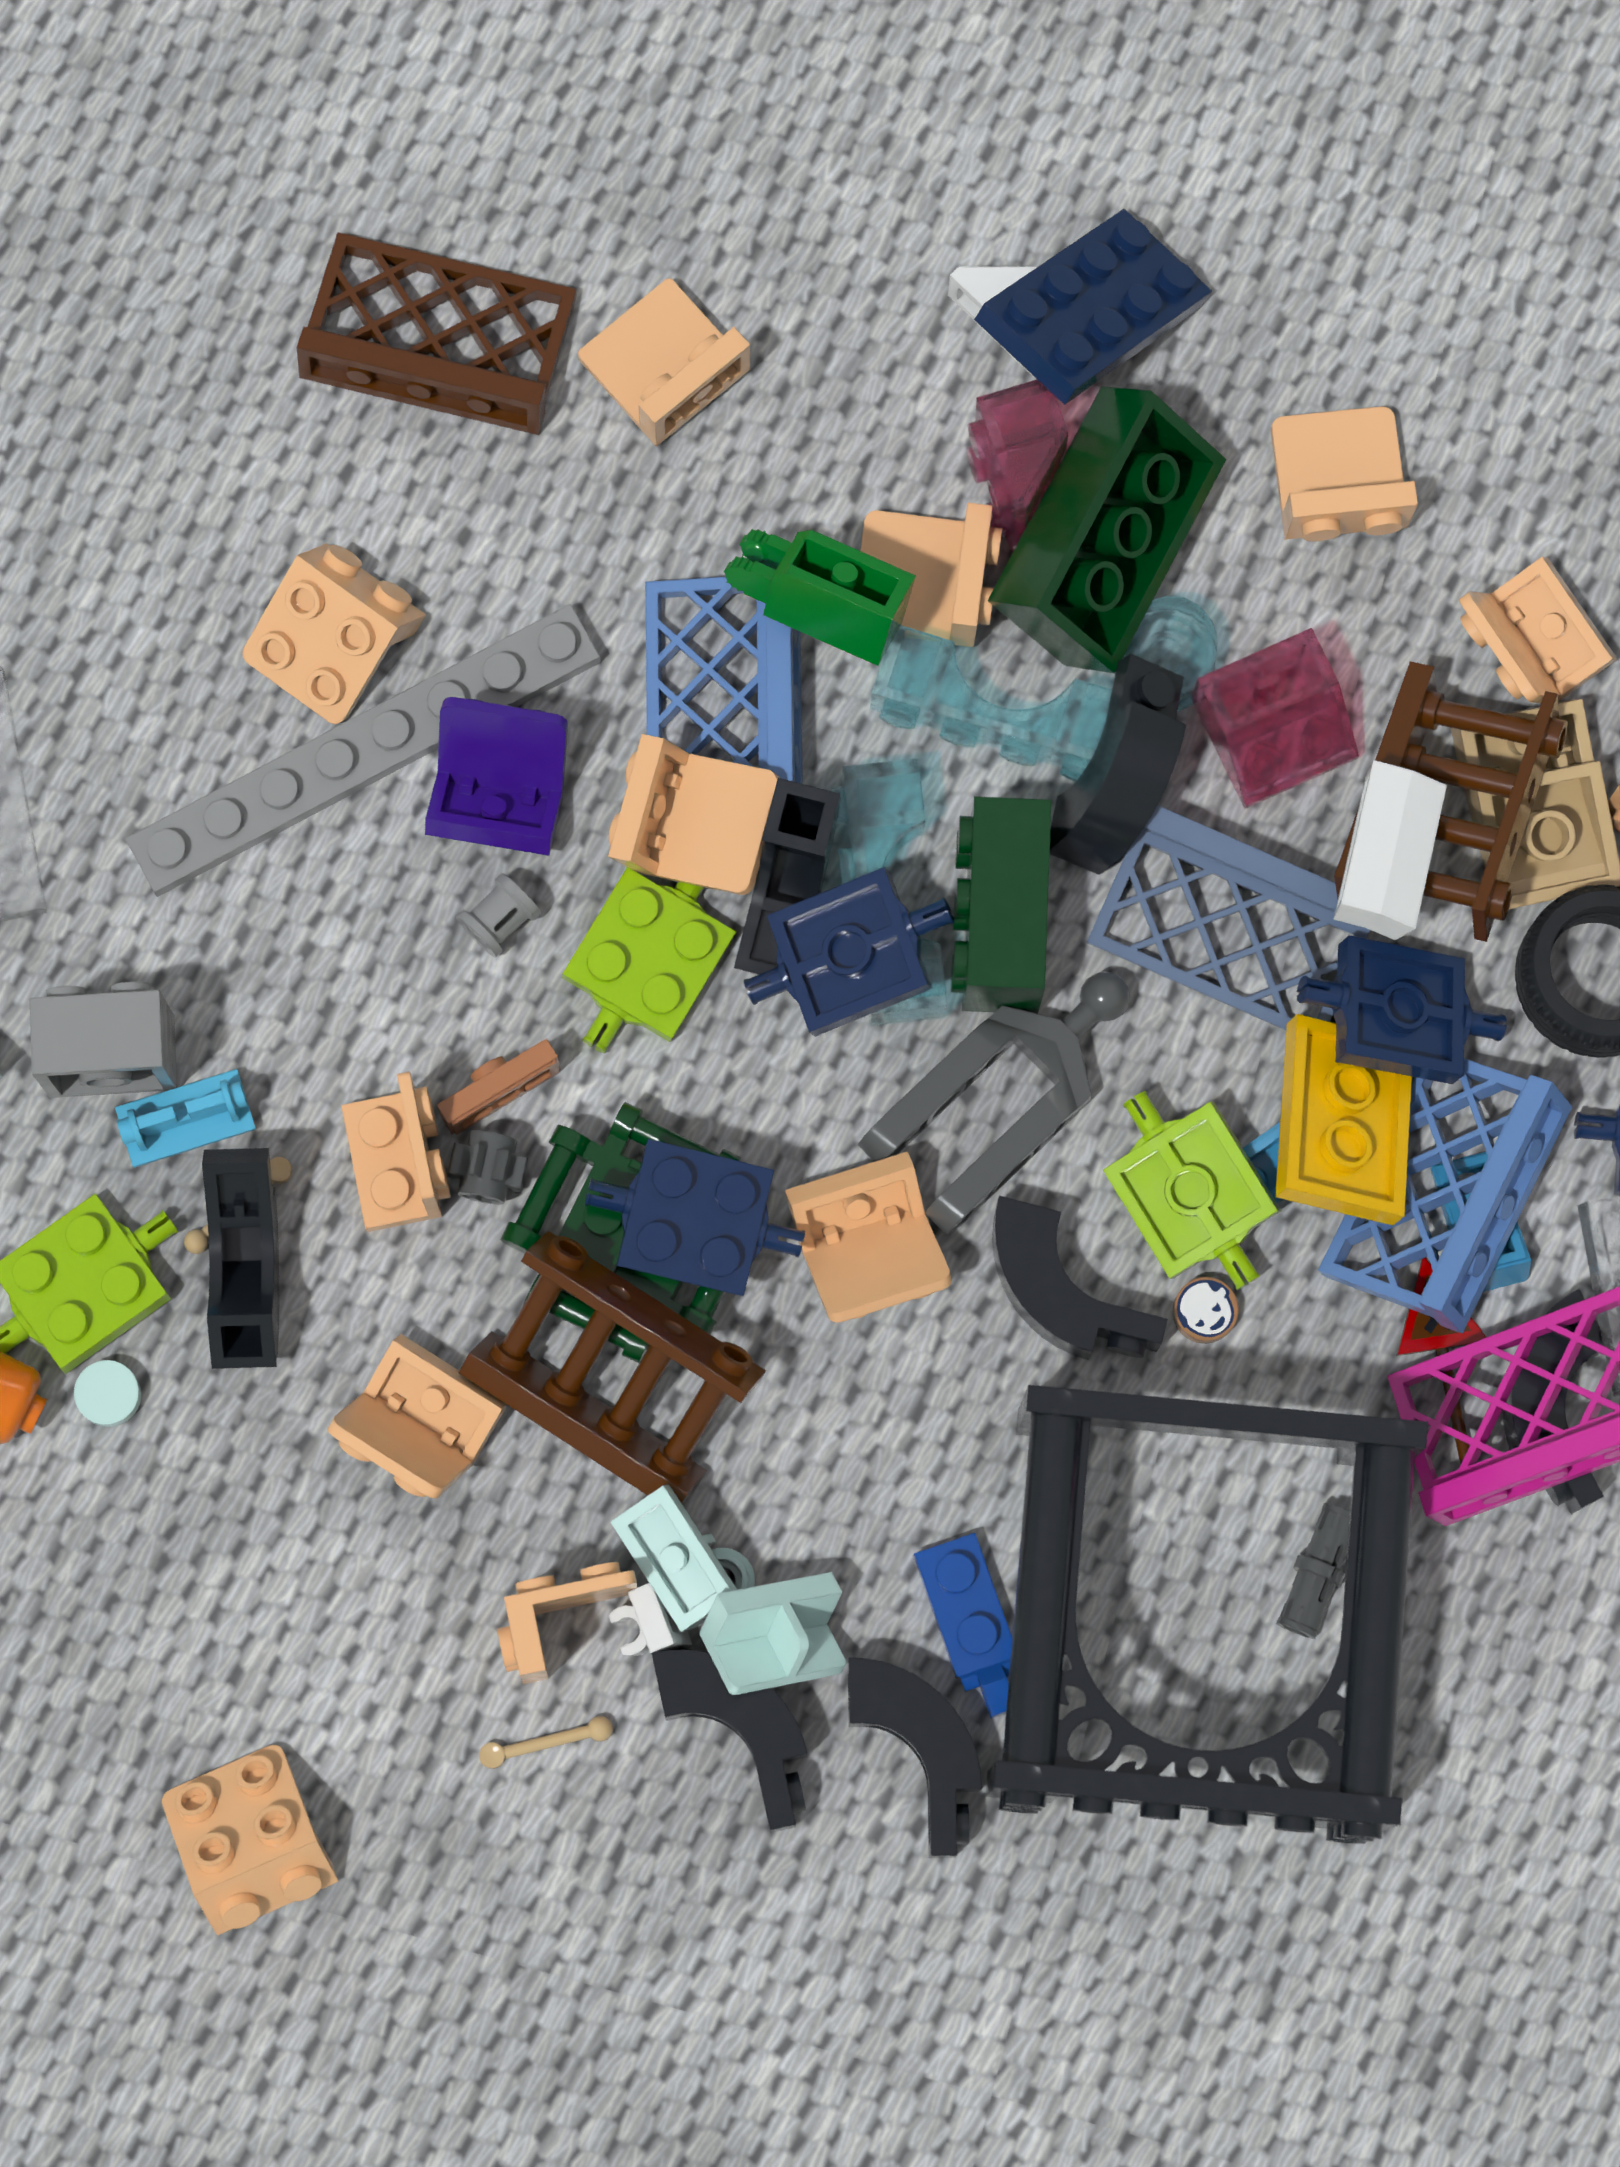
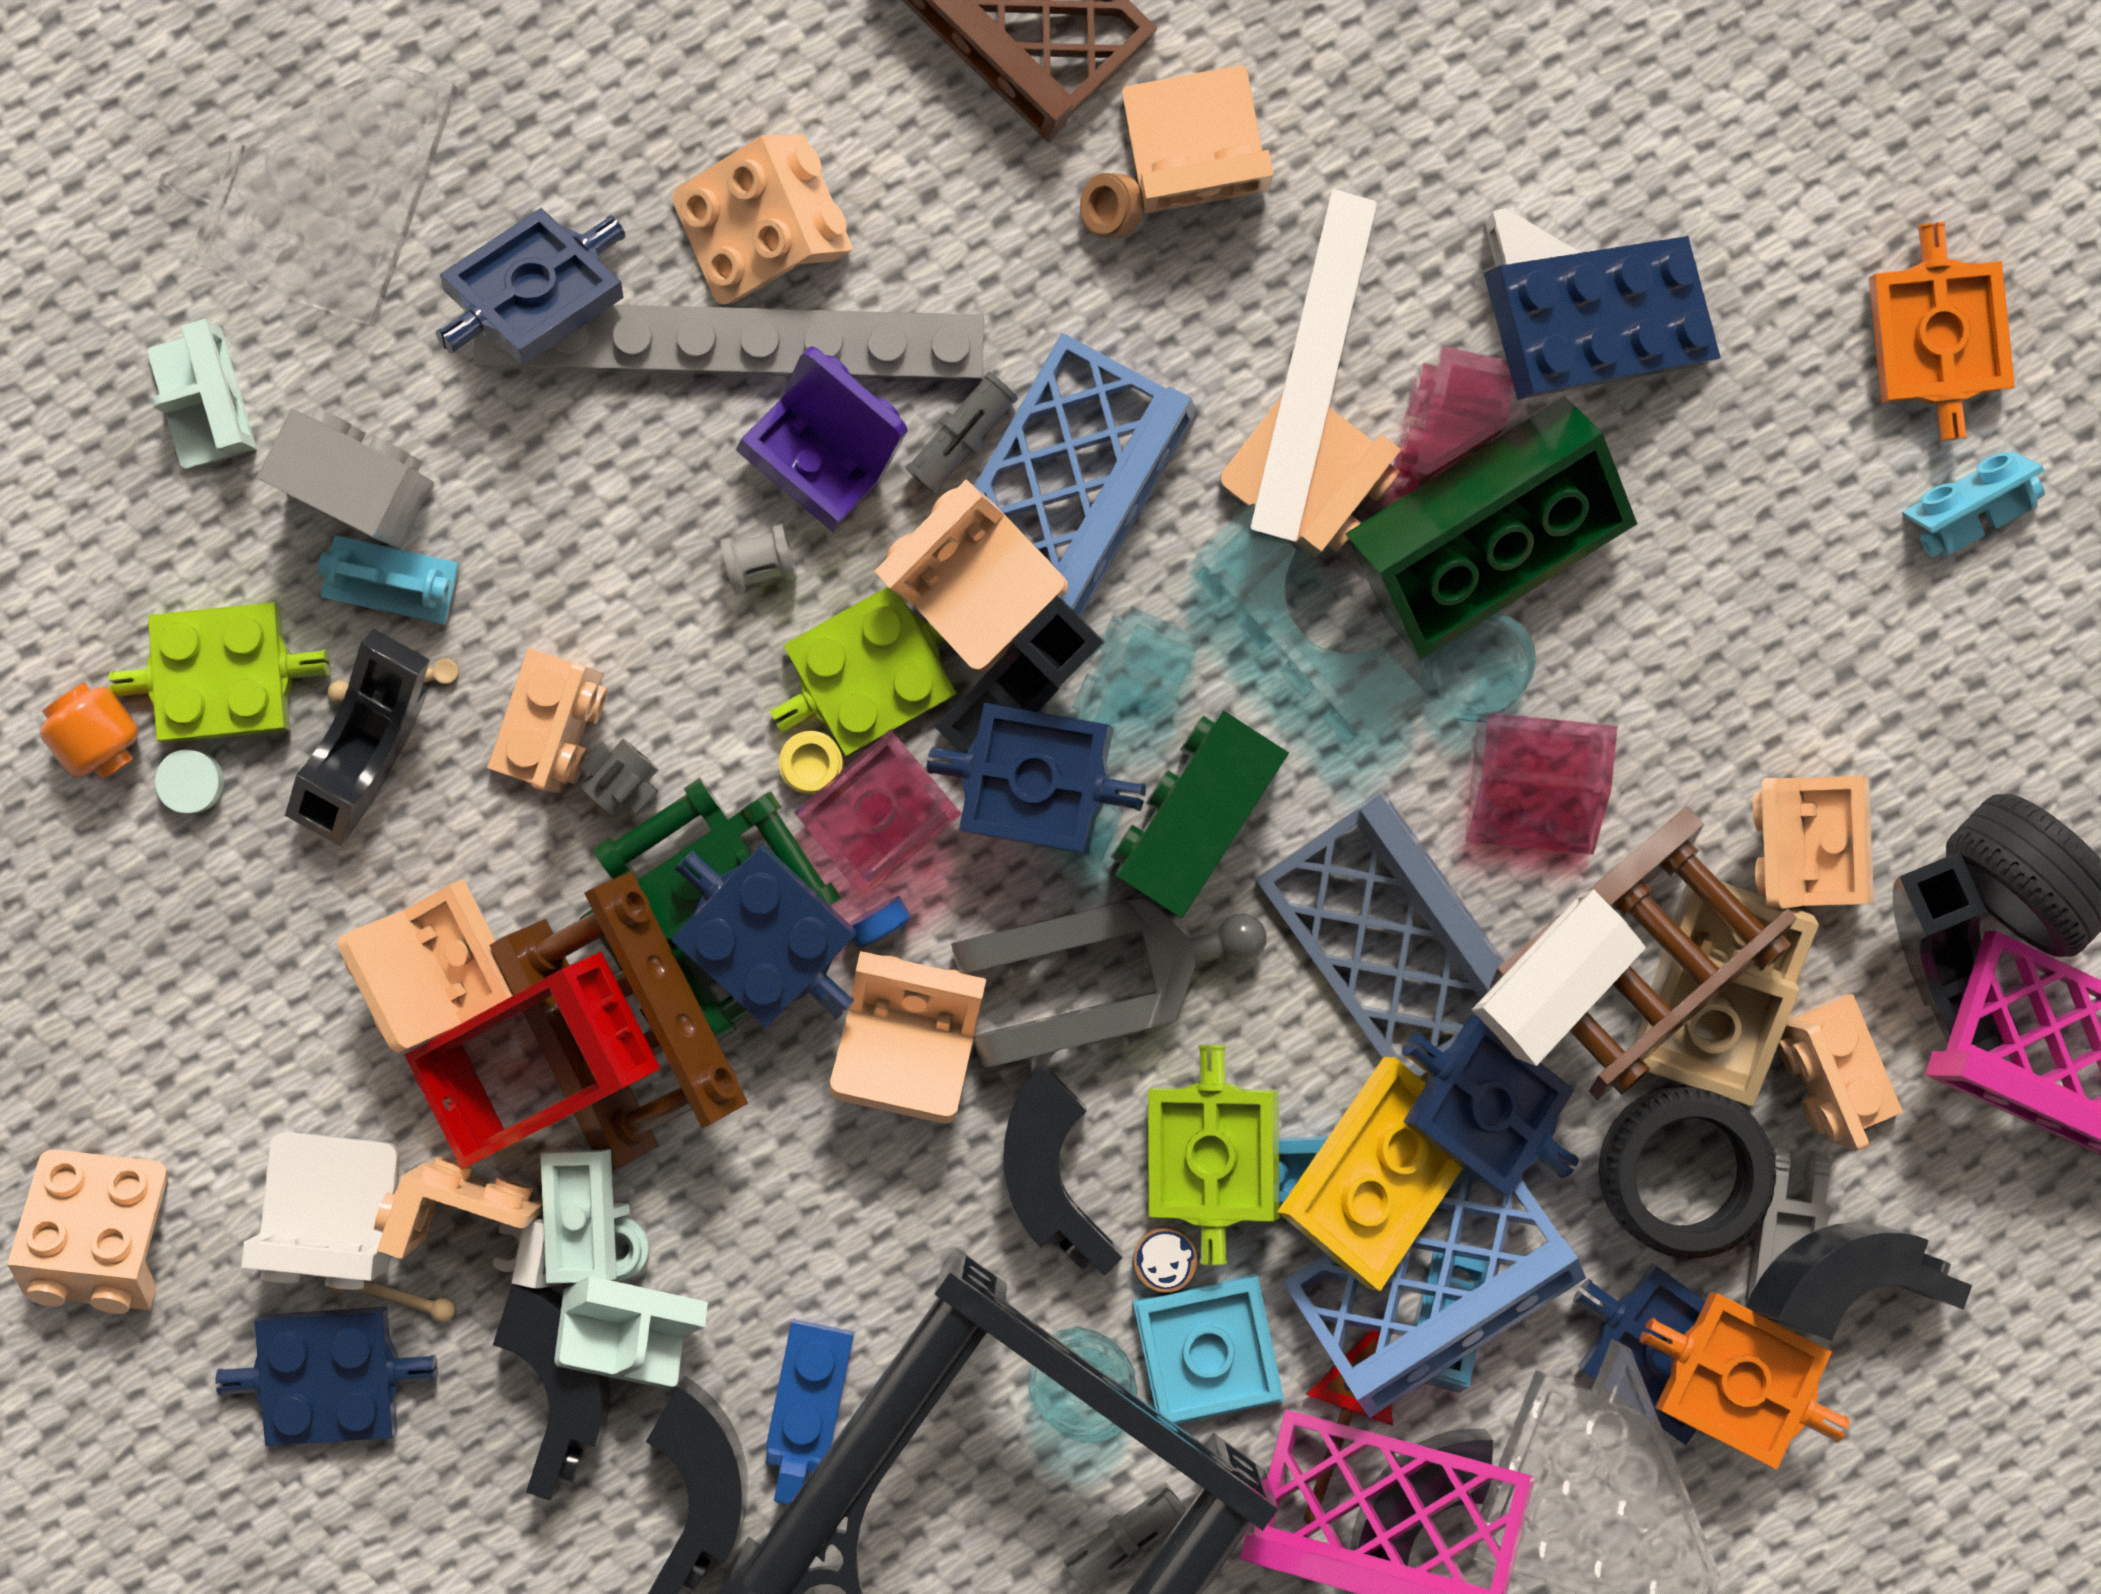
camera: 35 degrees right, 10 degrees up
nougat plate [437,1038,561,1135] -> none
green hinge [724,529,916,666] -> none
black arch [1050,653,1187,875] -> none
light nougat bracket [1271,406,1418,542] -> none
none -> dark blue plate [215,1306,438,1446]
none -> white bracket [241,1132,399,1290]
none -> red window [404,952,661,1169]
none -> dark blue plate [435,208,626,366]
none -> light yellow tile [779,731,844,795]
none -> clear pink slope [794,729,962,899]
none -> blue tile [849,896,911,948]
none -> dark grey pin [905,372,1019,494]
none -> clear light blue piece [1028,1327,1138,1443]
none -> medium nougat tile [1080,173,1144,238]
none -> medium azure tile [1133,1273,1284,1424]
none -> white sticker [1251,189,1377,541]
none -> orange plate [1868,222,2015,442]
none -> medium azure hinge [1902,451,2045,558]

